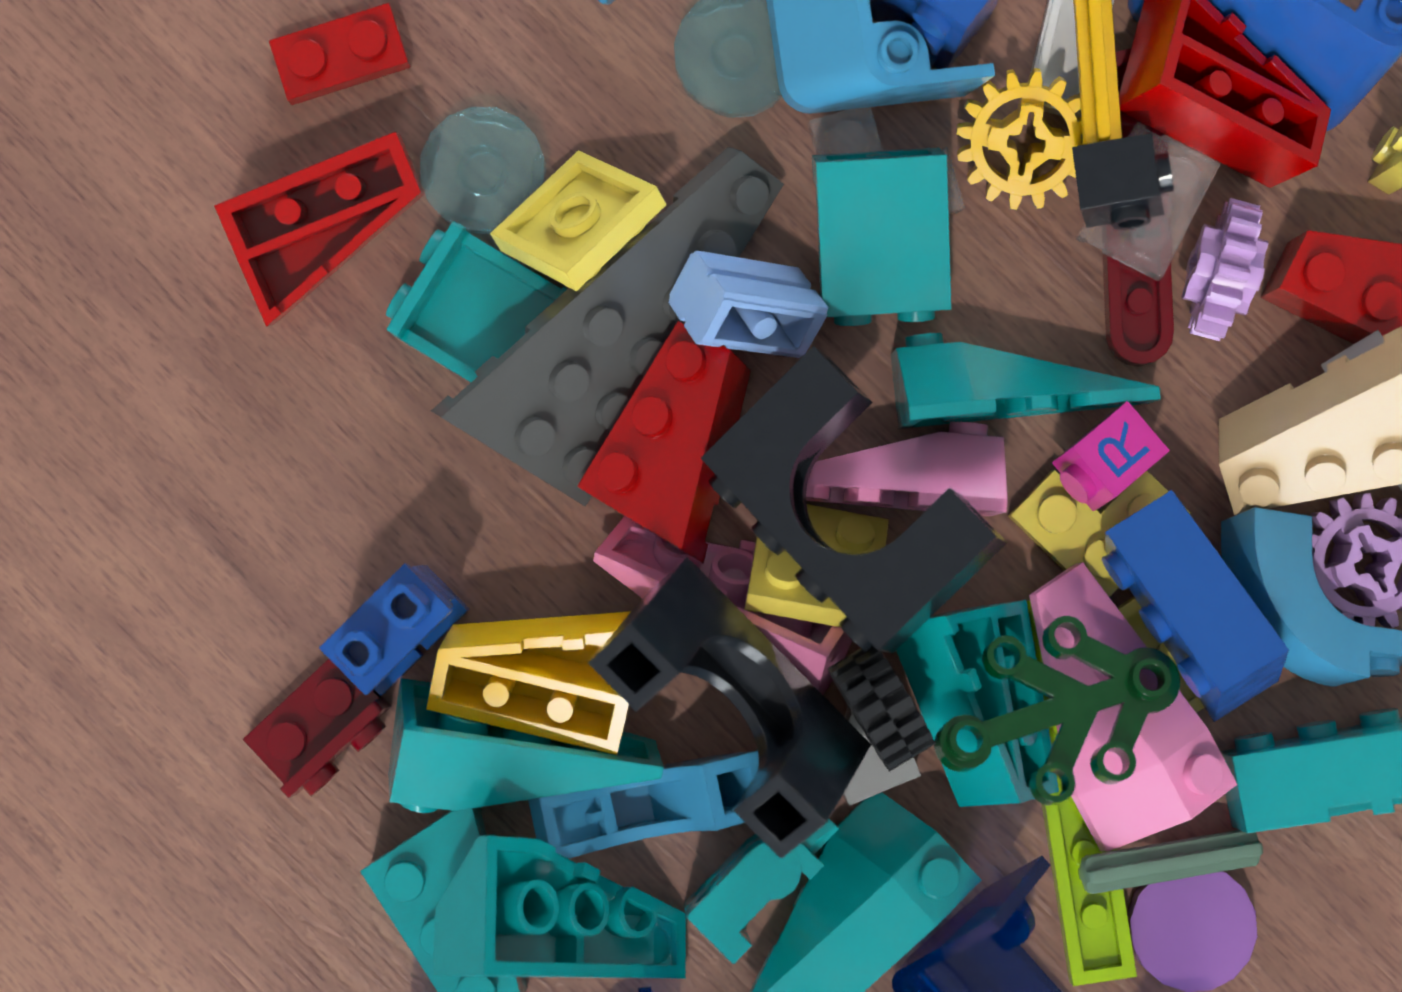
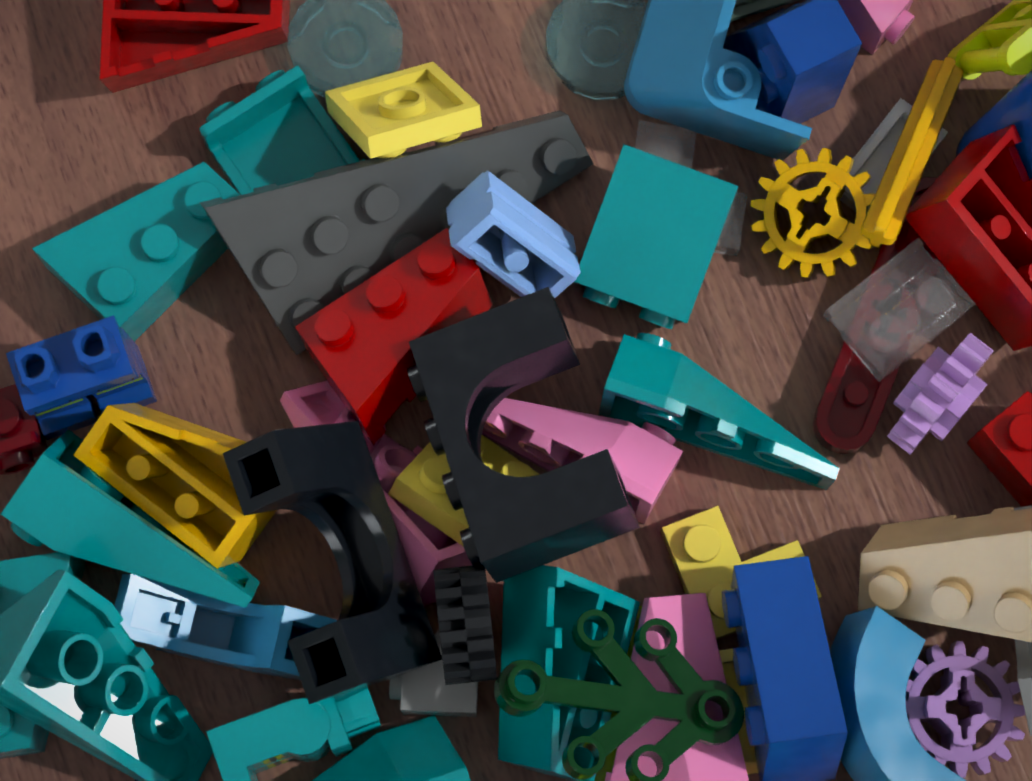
camera: 25 degrees right, 10 degrees down
dark pink brick [1052,401,1170,512] -> none
black brick [1072,133,1174,230] -> none
none -> teal wedge [32,162,240,342]

